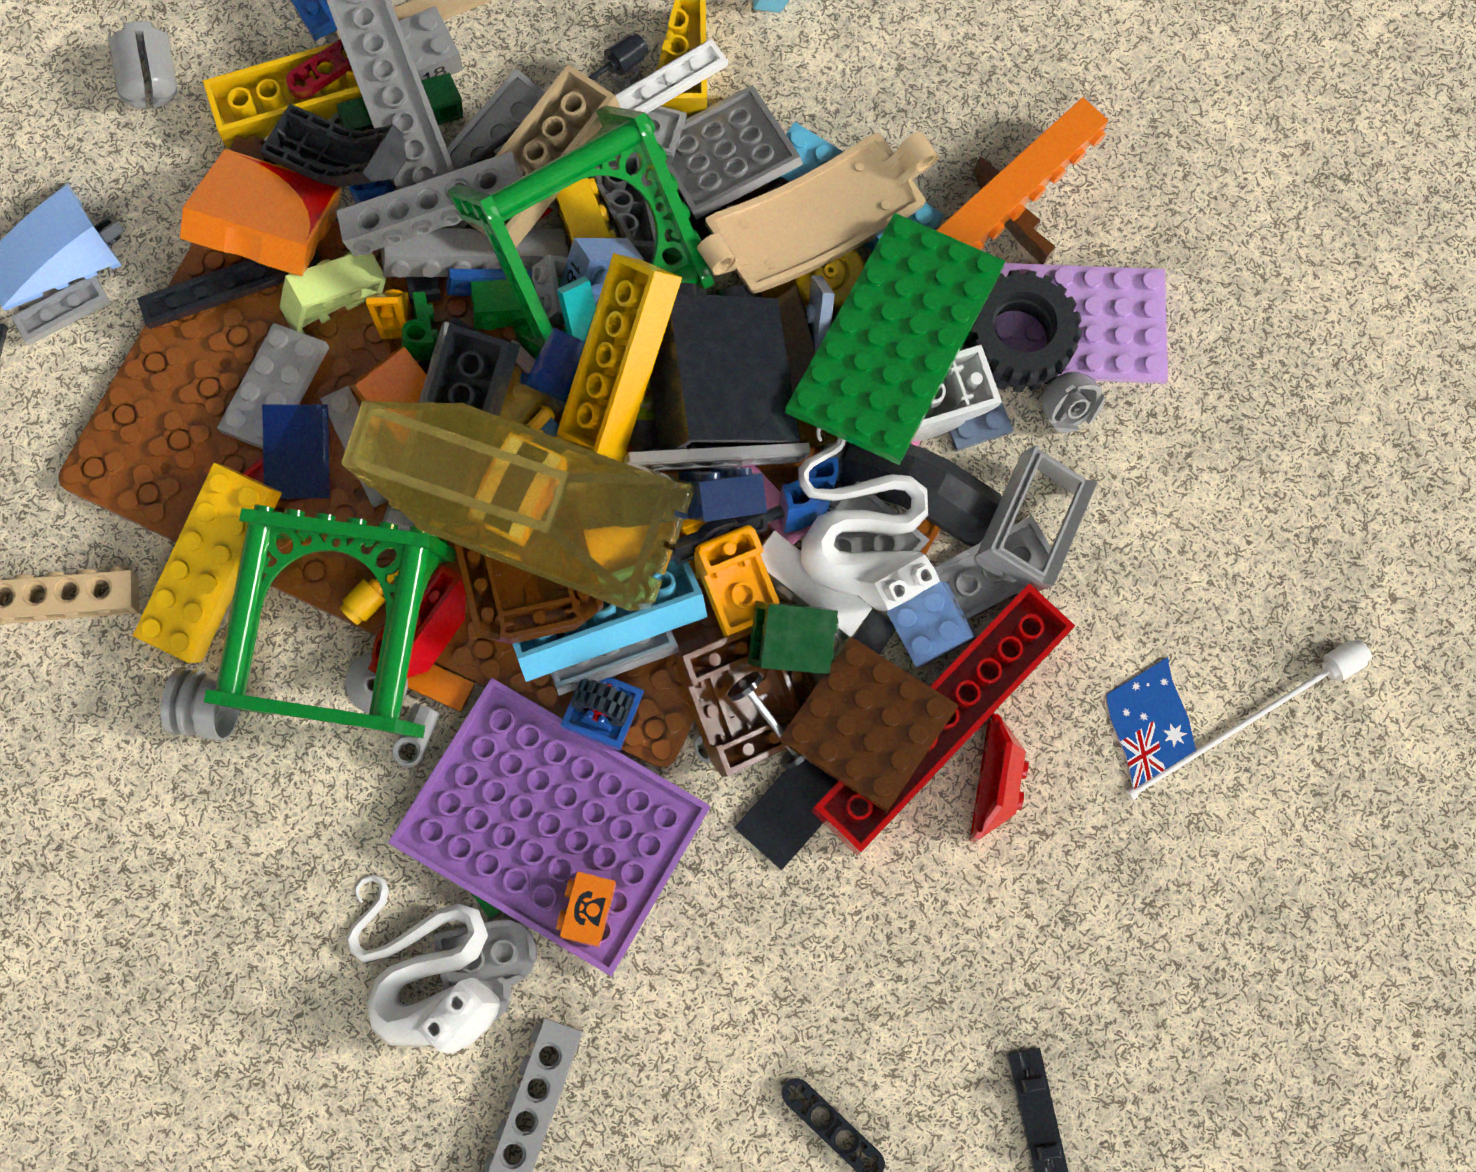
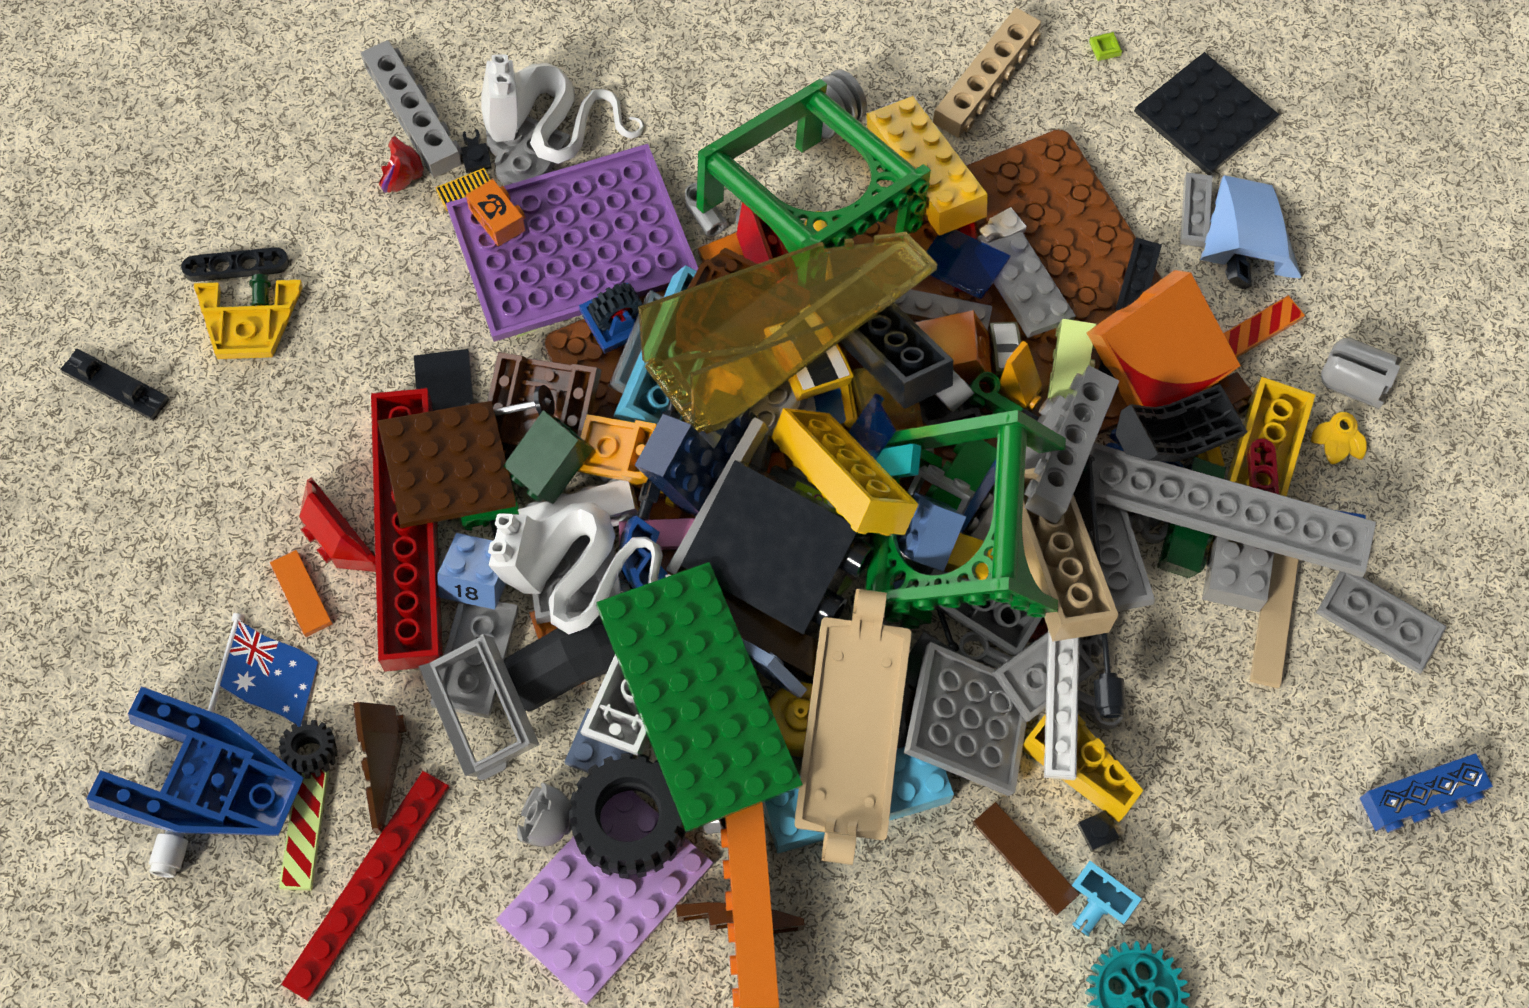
camera: 135 degrees right, 10 degrees down
none -> blue wedge [86,686,304,836]
none -> yellow wing [194,280,303,359]
none -> dark green pin [249,274,271,306]
none -> orange tile [270,550,332,637]
none -> black tyre [279,720,338,779]
none -> tile [279,769,329,891]
none -> red plate [281,771,450,1002]
none -> reddish brown wedge [353,702,407,835]
none -> red hair [379,136,424,193]
none -> tile [435,168,490,212]
none -> black plate [461,129,492,173]
none -> reddish brown tile [972,802,1080,916]
none -> white plate [977,207,1027,244]
none -> slope [989,322,1021,375]
none -> black plate [1077,810,1120,852]
none -> tile [1224,295,1305,358]
none -> yellow plate [1311,412,1366,465]

